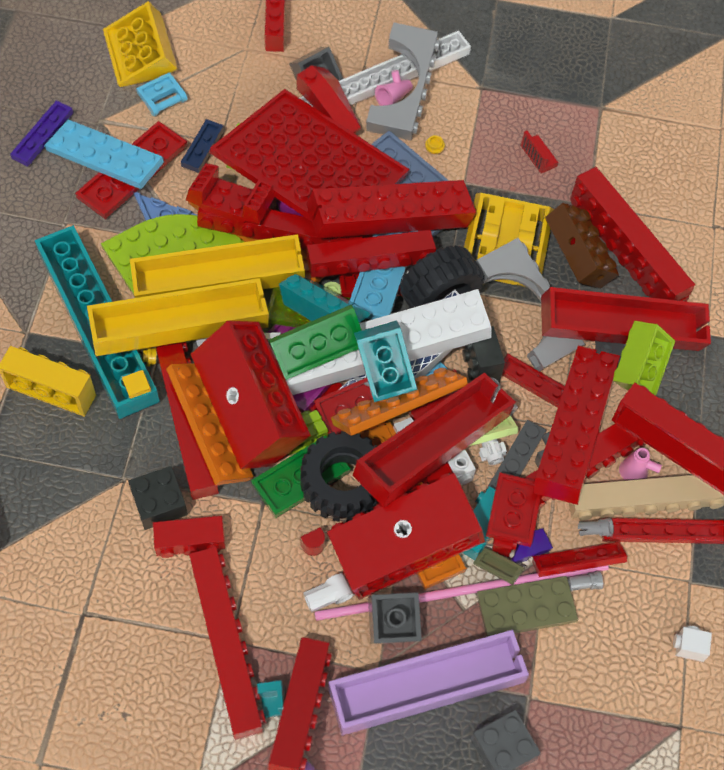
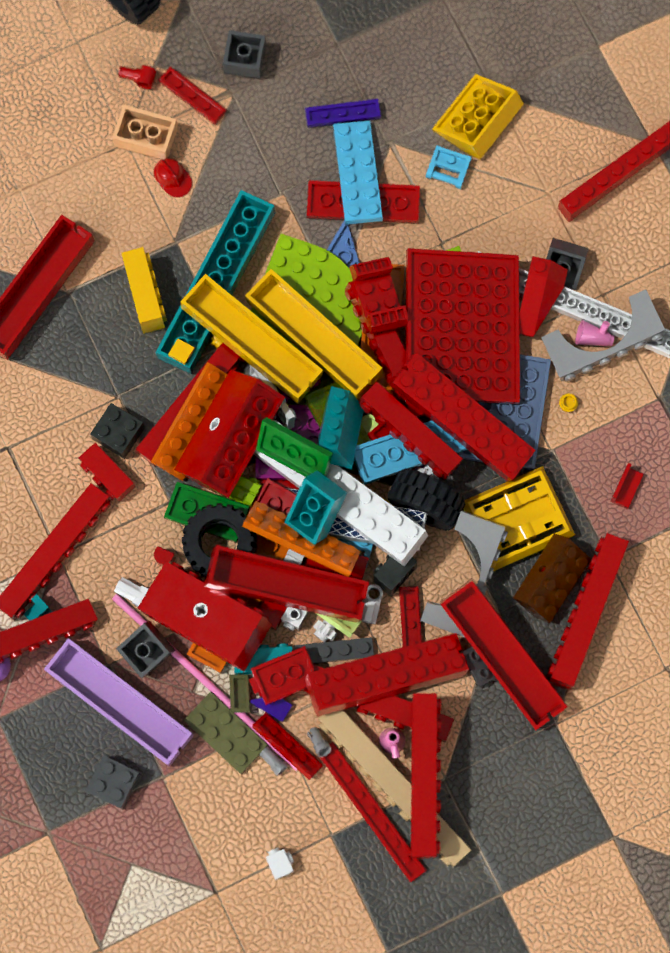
camera: 60 degrees right, 15 degrees up
dark blue plate [181,119,224,173] -> none
lime slope [613,321,675,396] -> none

